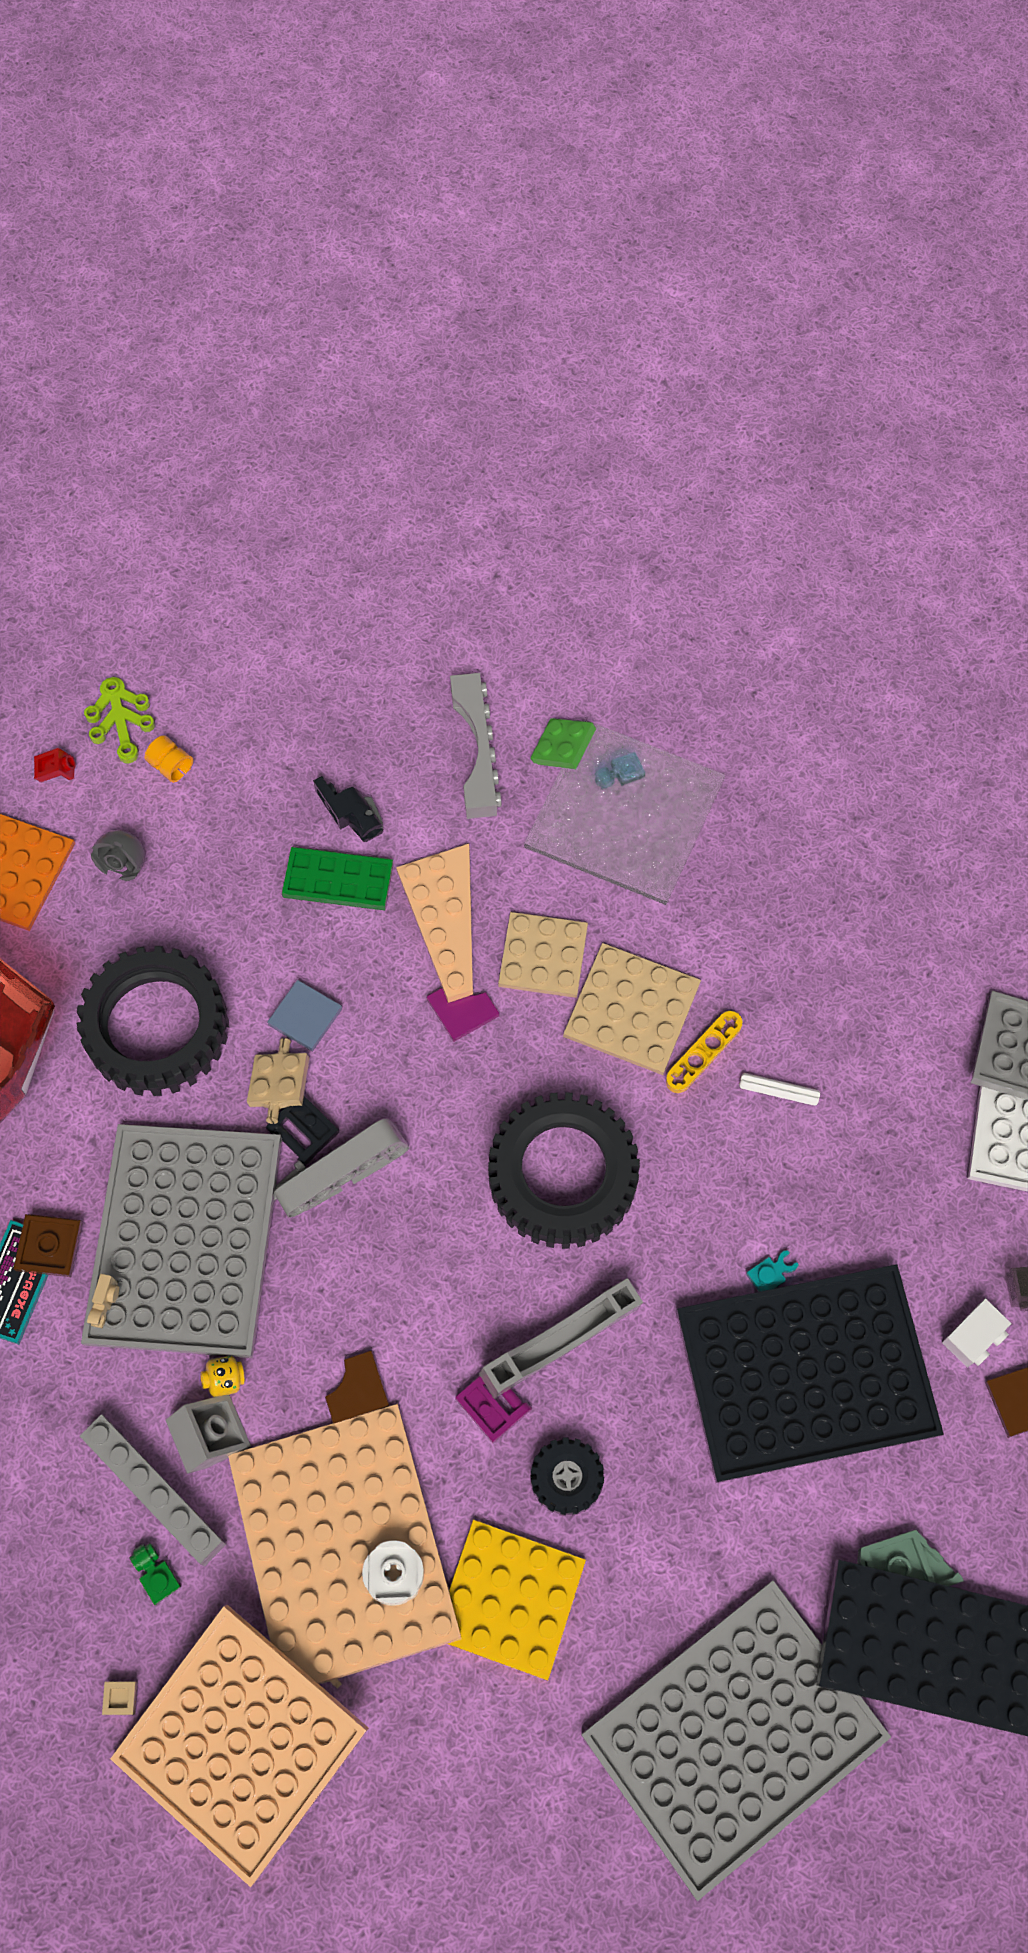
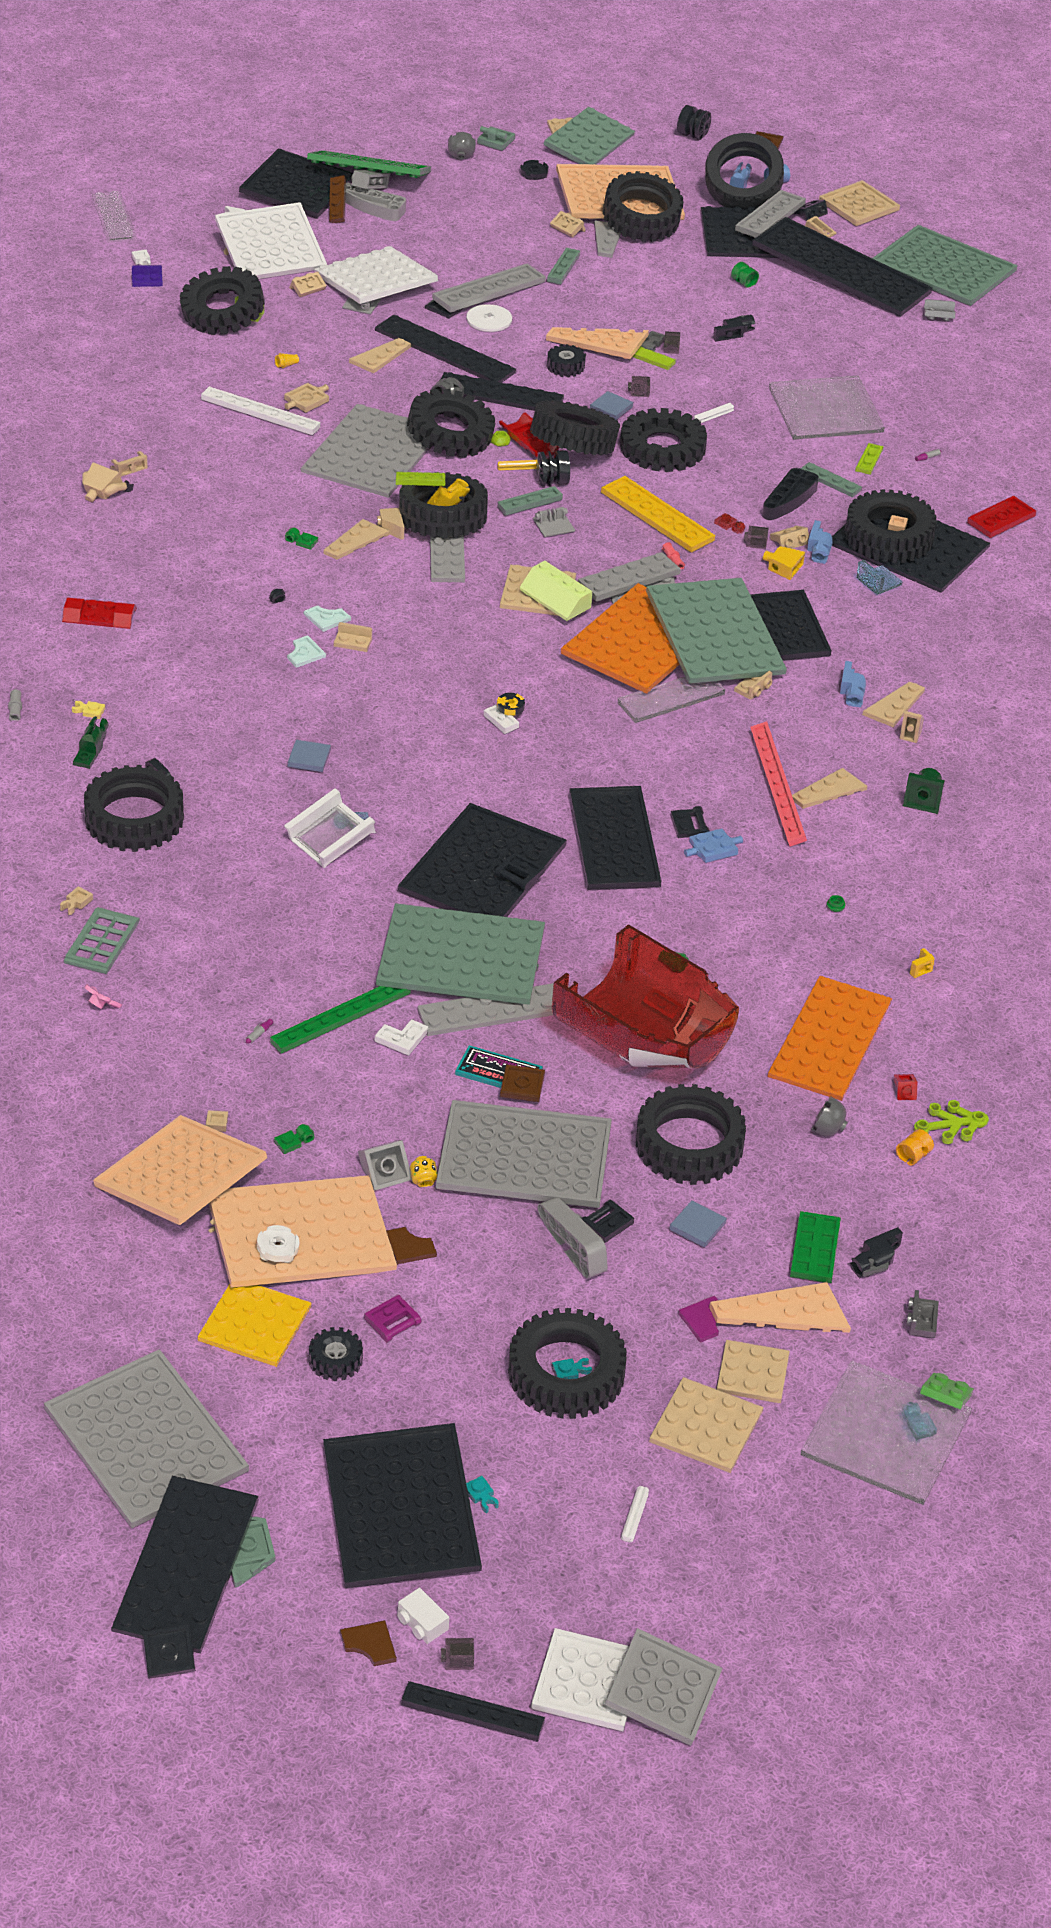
camera: 90 degrees right, 25 degrees down
light grey arch [80,1414,226,1567] -> none
tan plate [87,1274,119,1329] -> none
tan plate [247,1038,310,1124] -> none
light grey arch [450,673,501,819] -> none
light grey arch [479,1278,643,1399] -> none
yellow beam [666,1011,743,1093] -> none
none -> teal plate [552,1358,592,1379]
none -> flat silver bracket [907,1290,939,1338]

